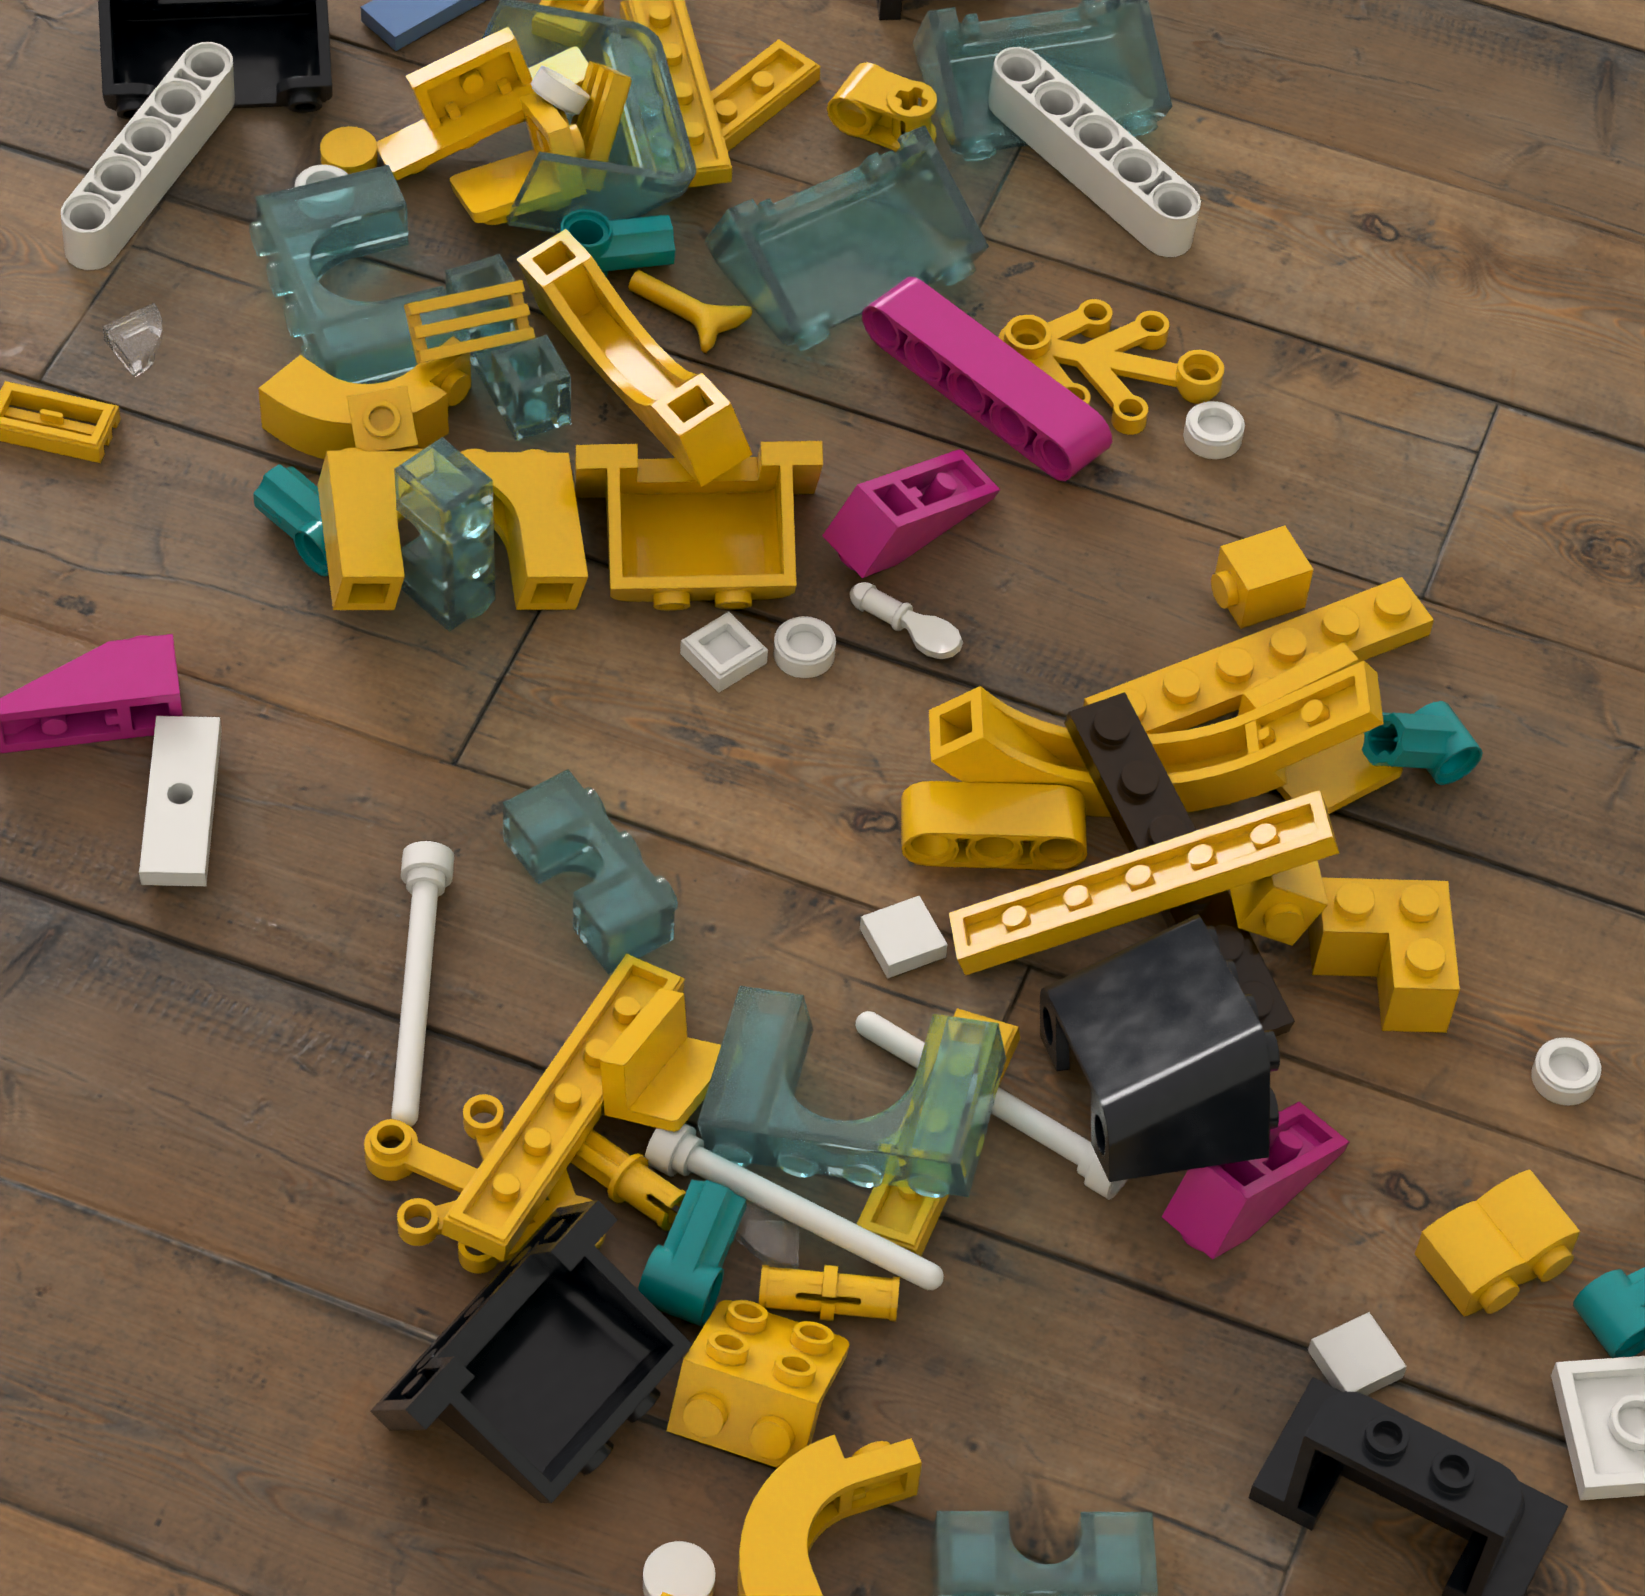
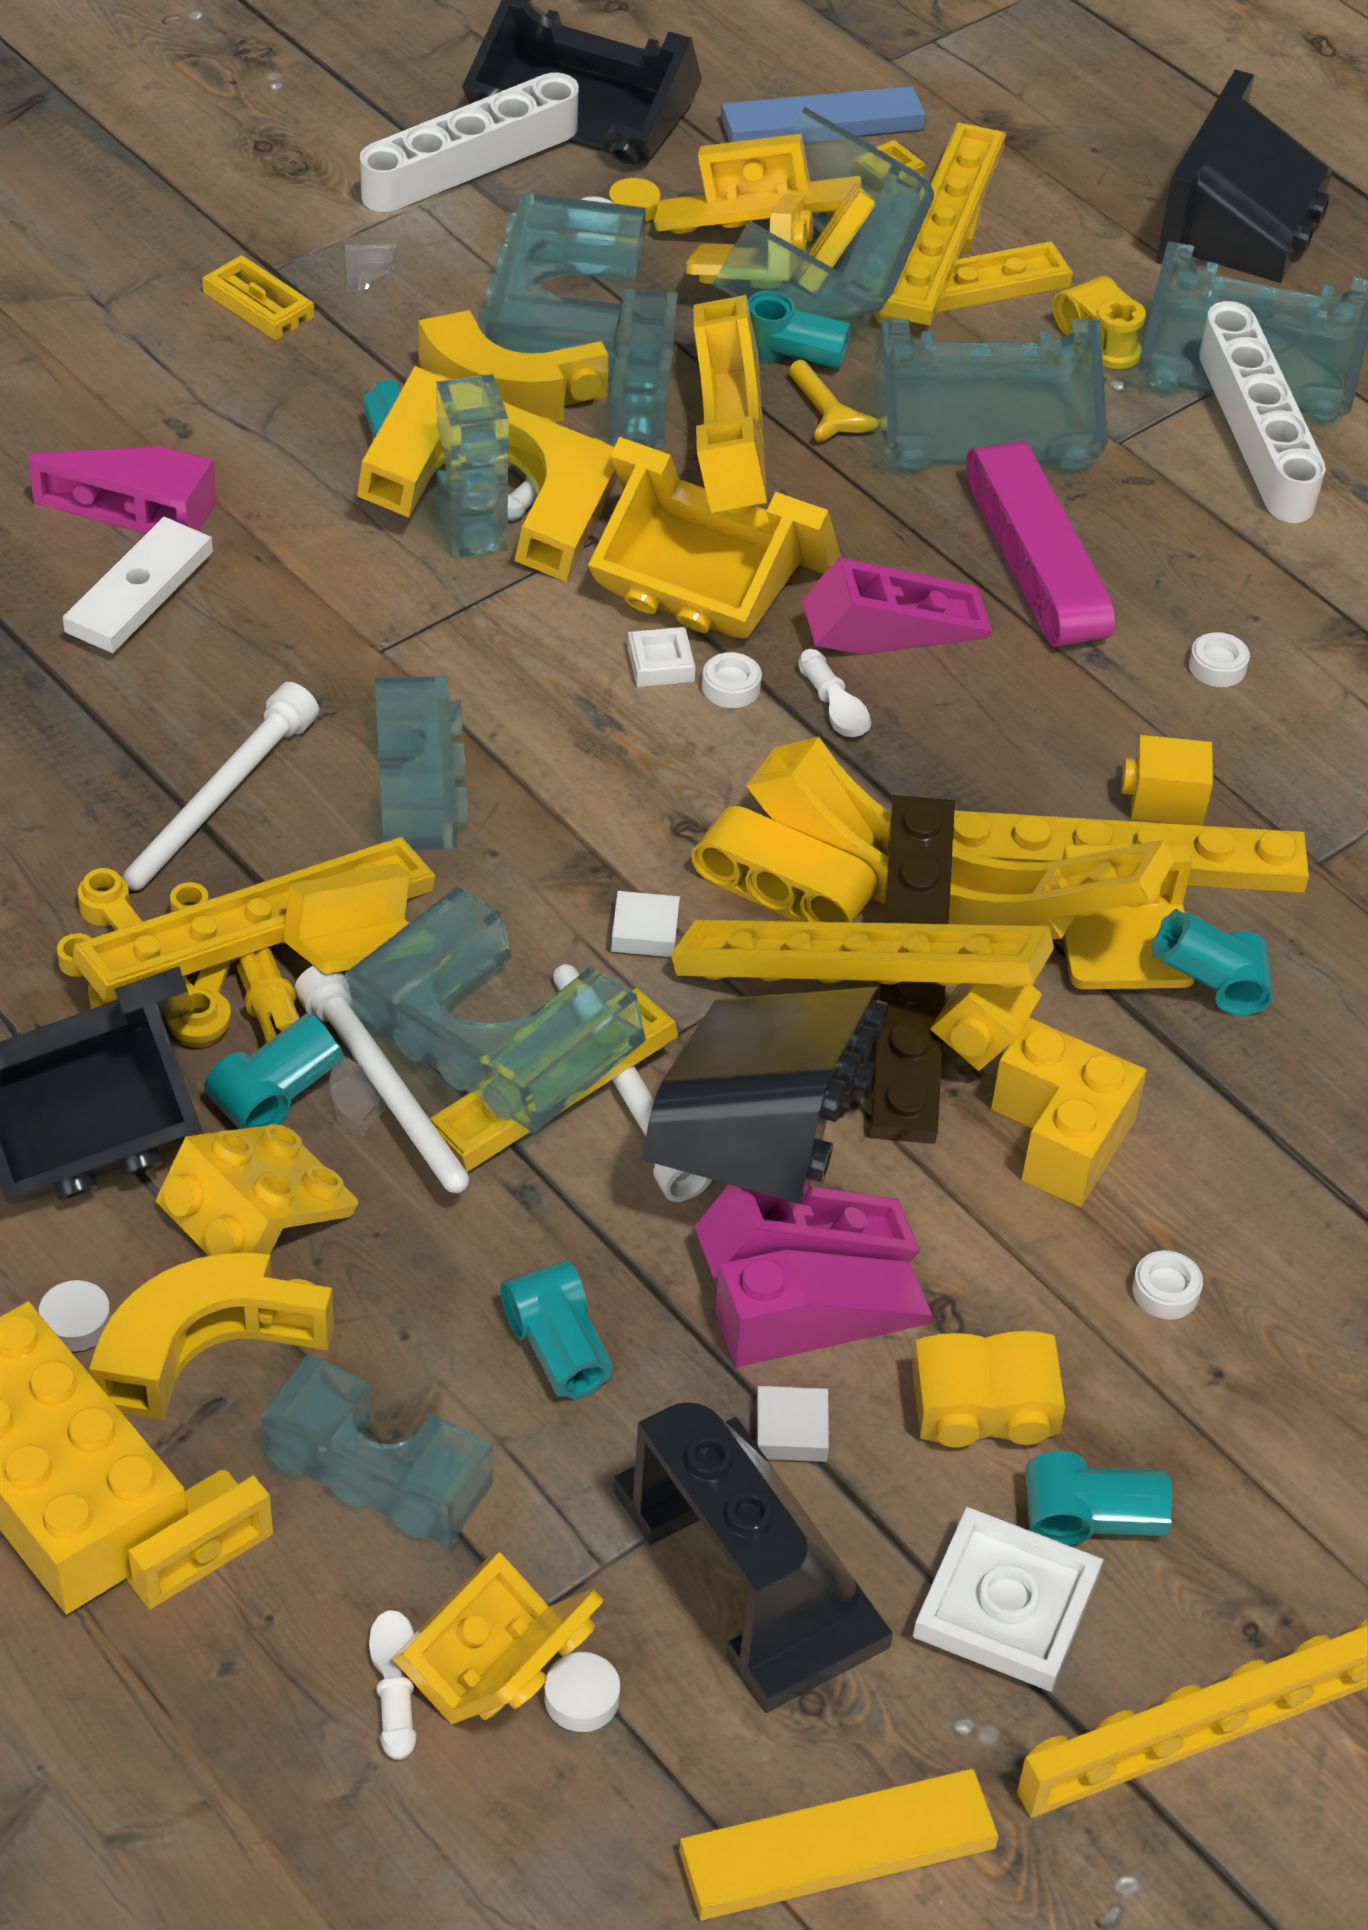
camera: 30 degrees right, 5 degrees down
yellow brick [346,385,419,451] -> none
yellow tile [404,280,535,364] -> none
white tile [531,66,590,115] -> none
yellow pin [758,1264,900,1322] -> none
yellow plant [998,299,1224,435] -> none
none -> teal piece [500,1260,613,1401]
none -> dark pink slope [715,1250,932,1368]

